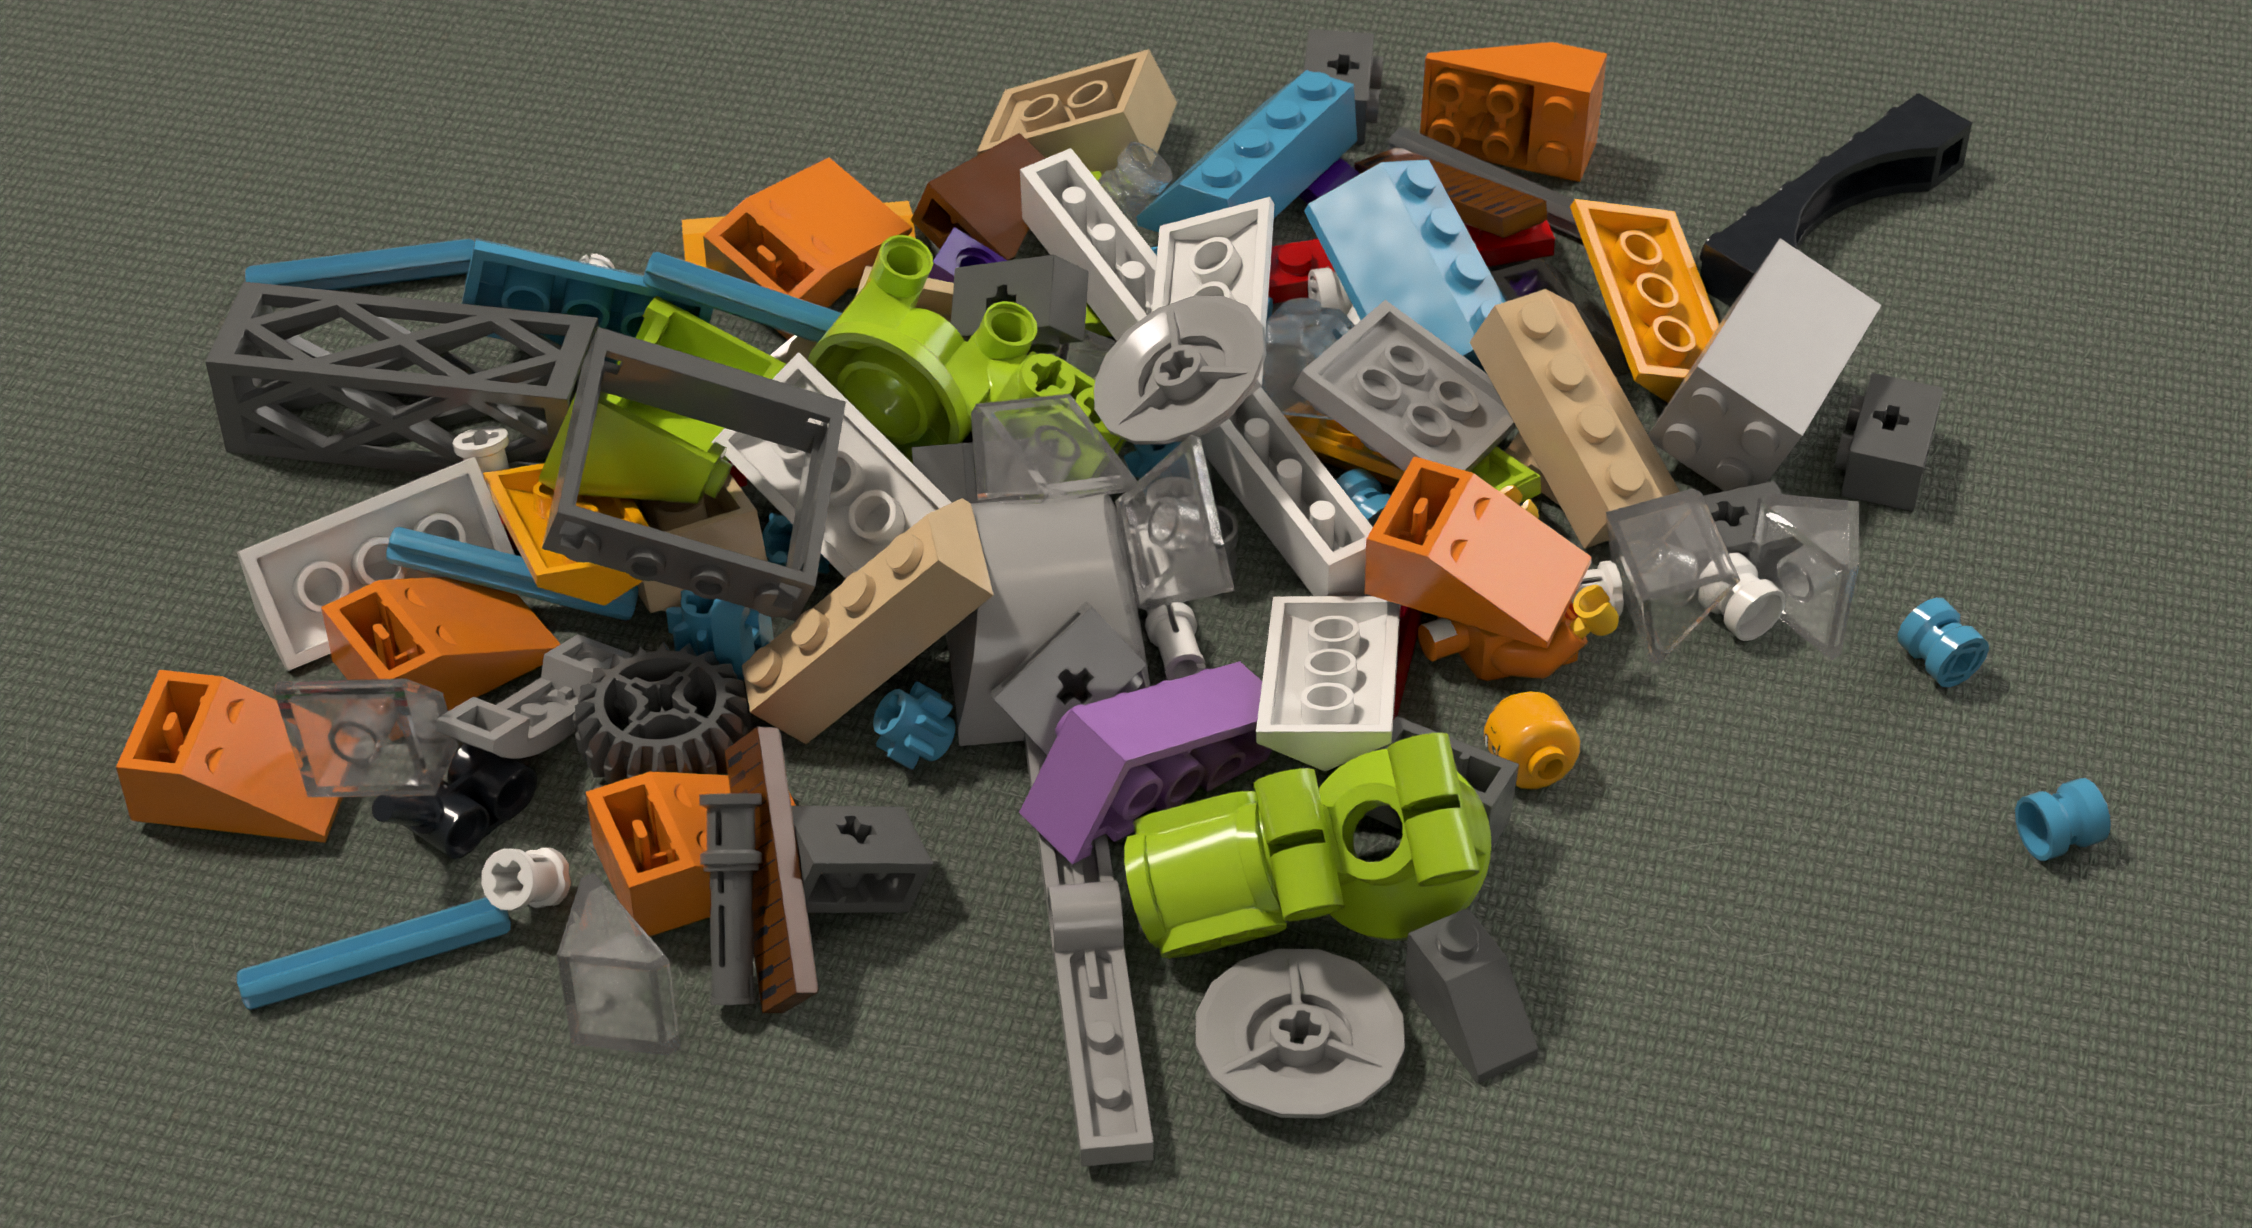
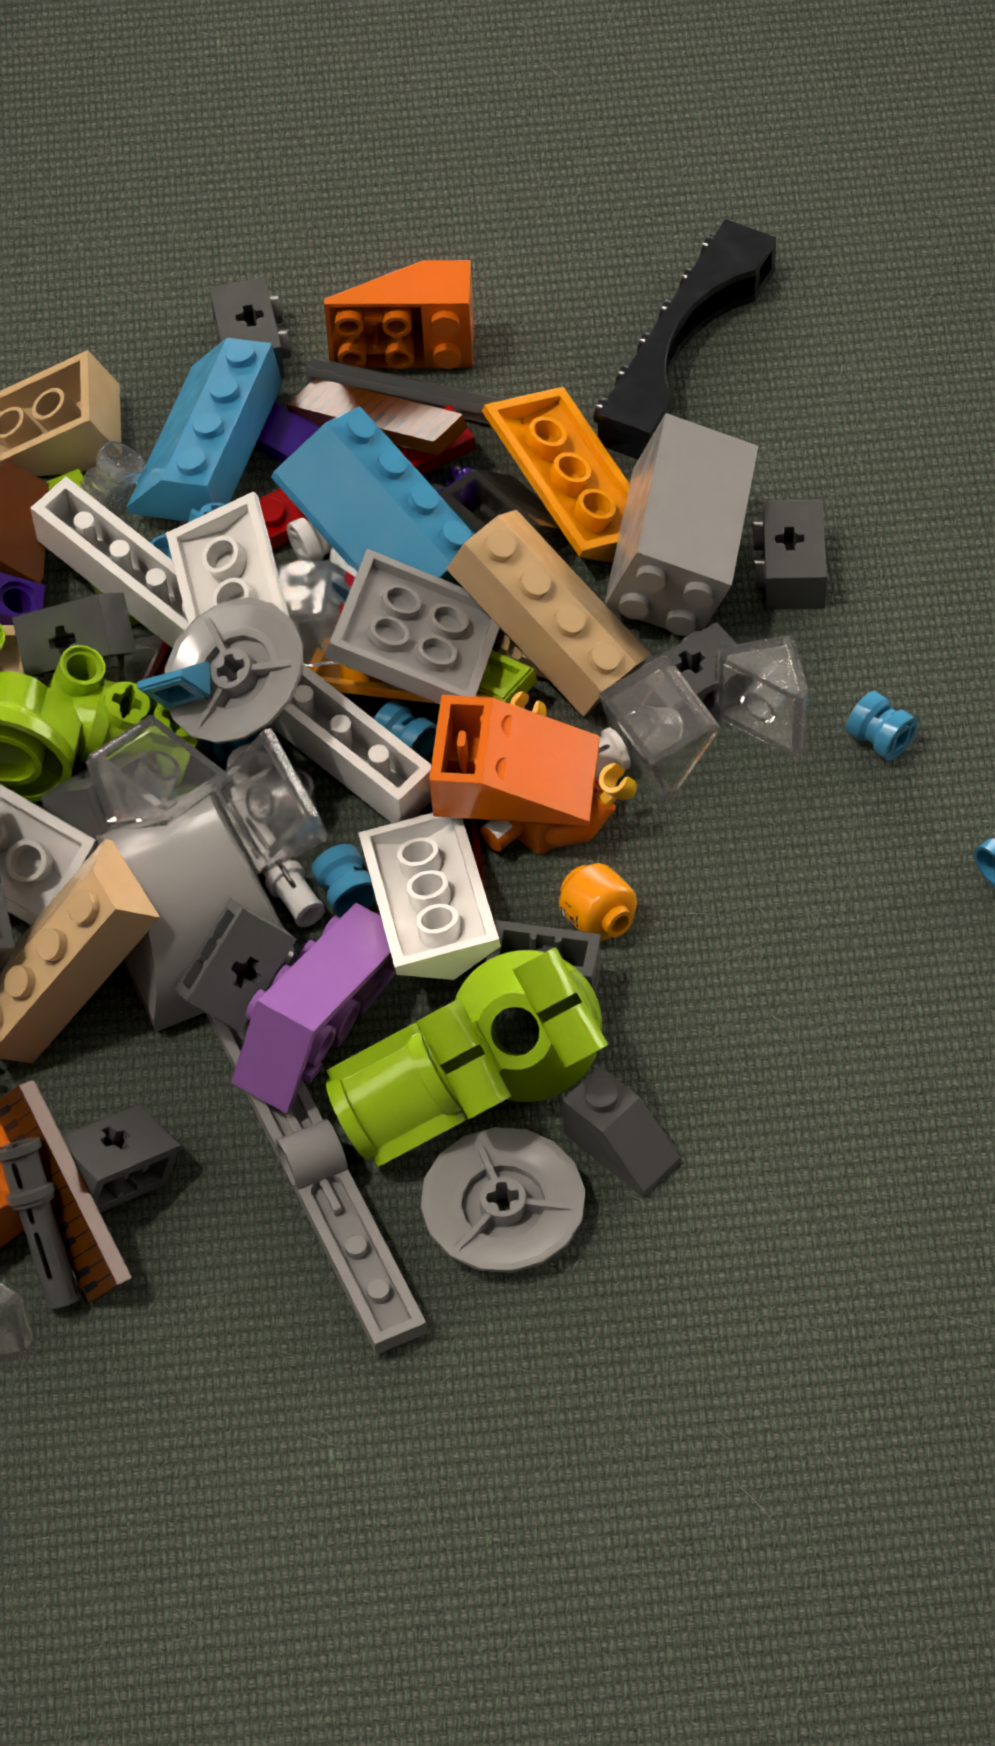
camera: 15 degrees left, 10 degrees up
dark azure gear [873,682,955,769] -> none
white wheel [1696,552,1786,641] -> none
none -> dark azure slope [137,661,210,709]
none -> dark azure wheel [311,844,376,917]

